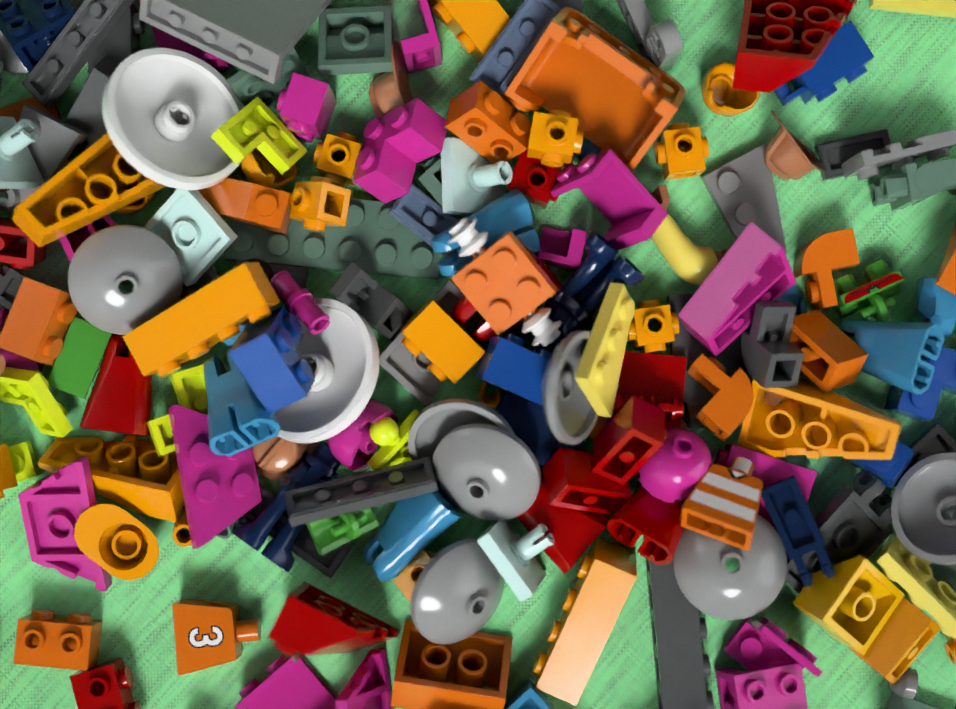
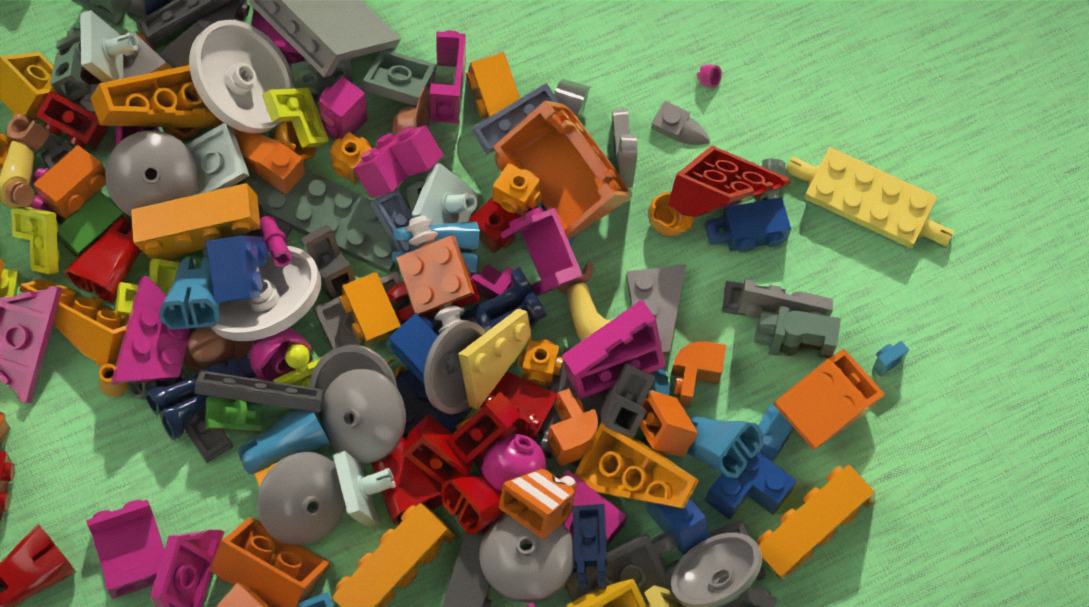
camera: 15 degrees right, 20 degrees down
light orange piece [74,503,159,581] -> none
orange torso [172,599,261,675] -> none
red wedge [268,581,401,656] -> none
light orange brick [289,176,351,232] -> none
orange brick [445,80,532,164] -> none
light orange brick [654,123,709,181] -> none
nougat piece [765,110,824,180] -> none
bright green hips [834,260,905,322] -> none

